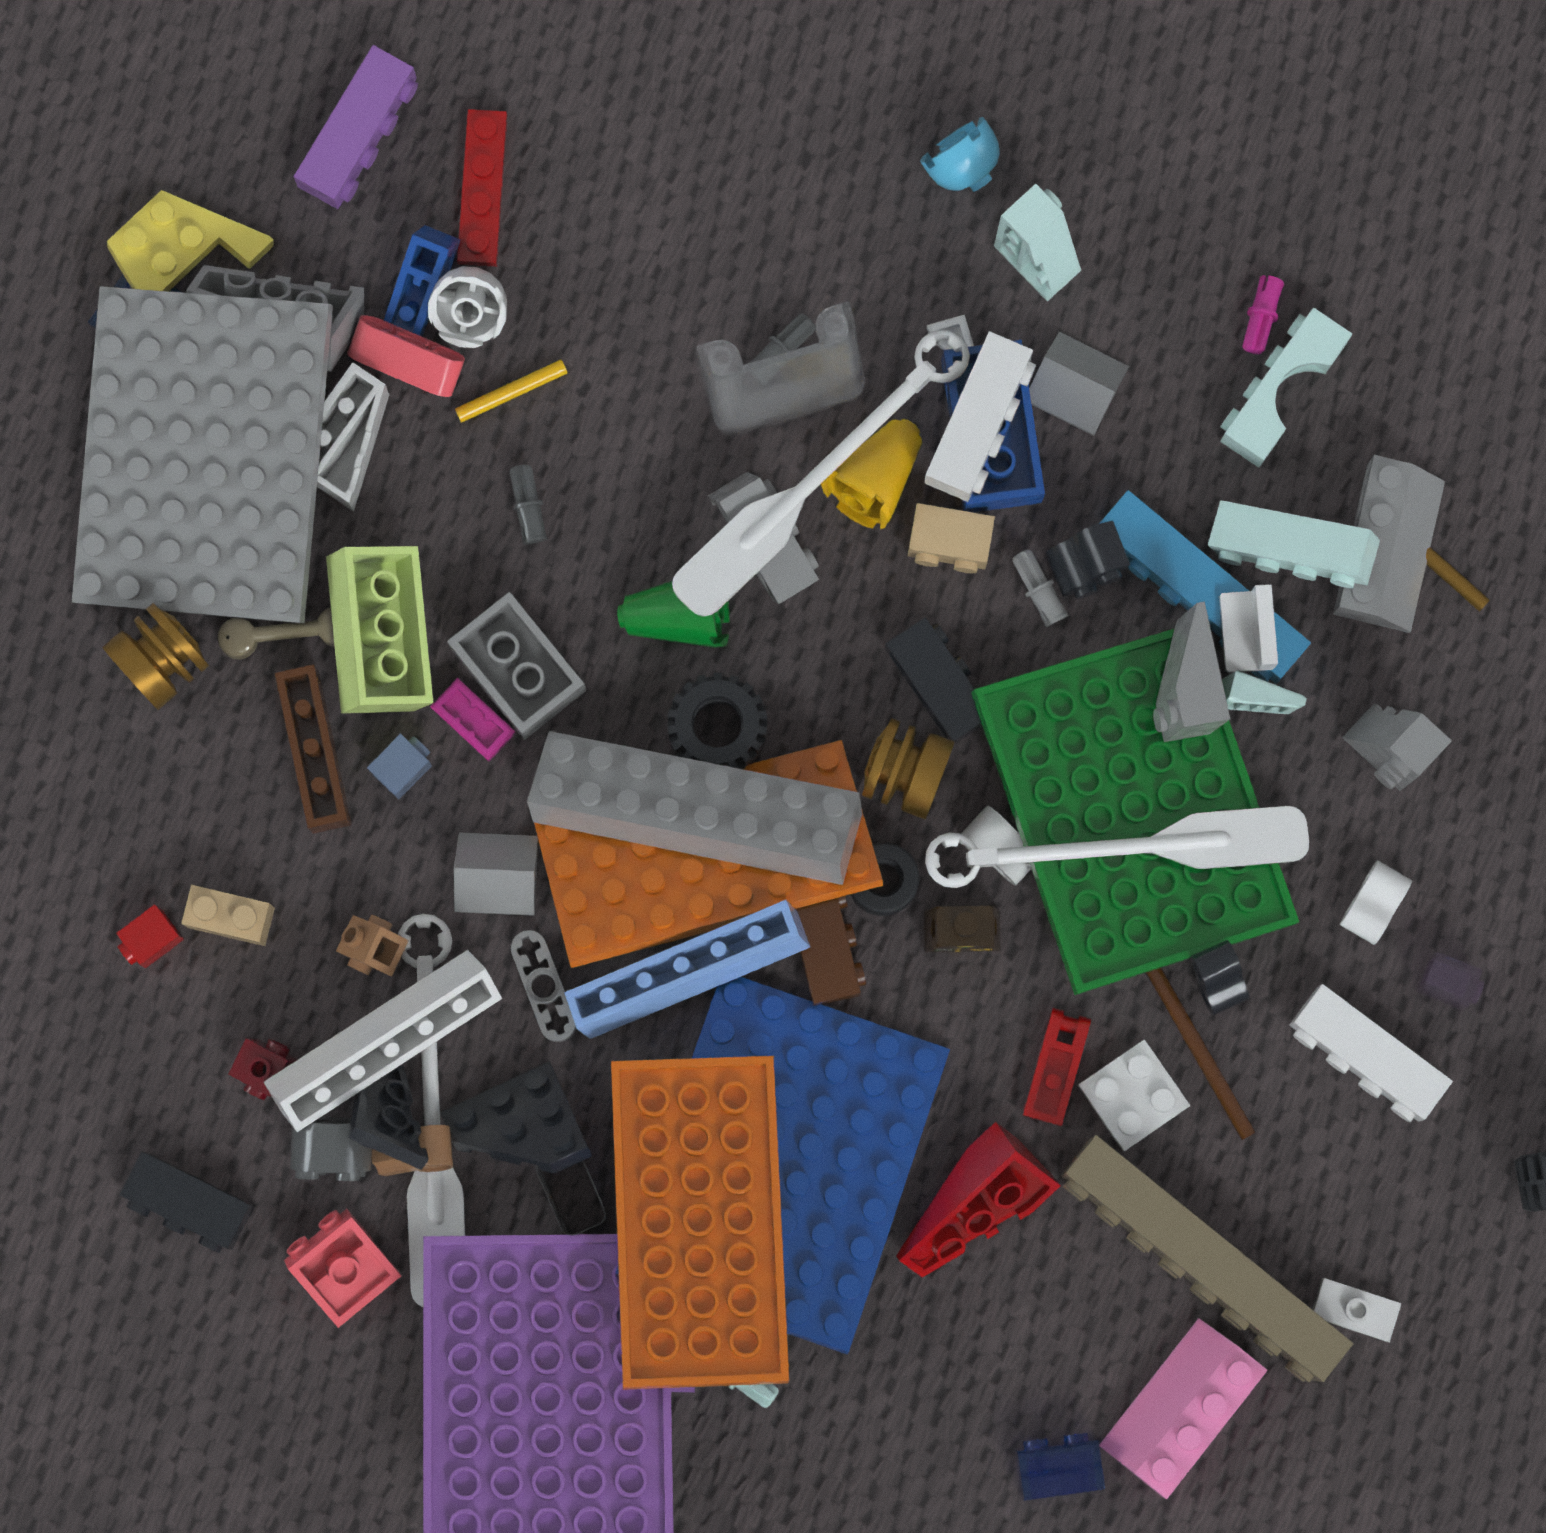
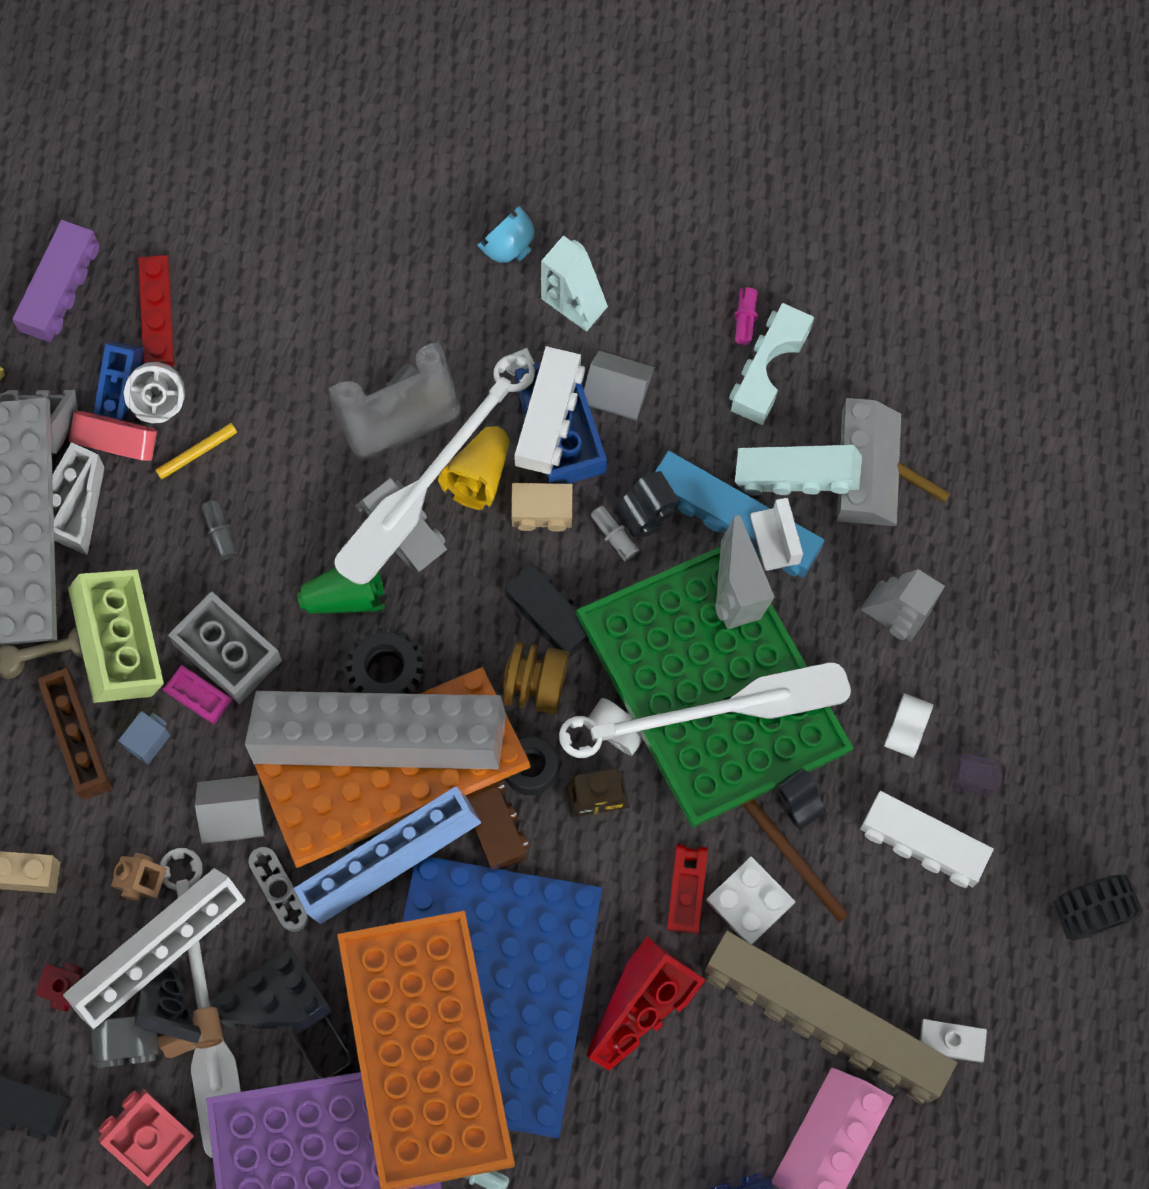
camera: 10 degrees left, 10 degrees down
light aqua slope [1222,670,1307,714] -> none

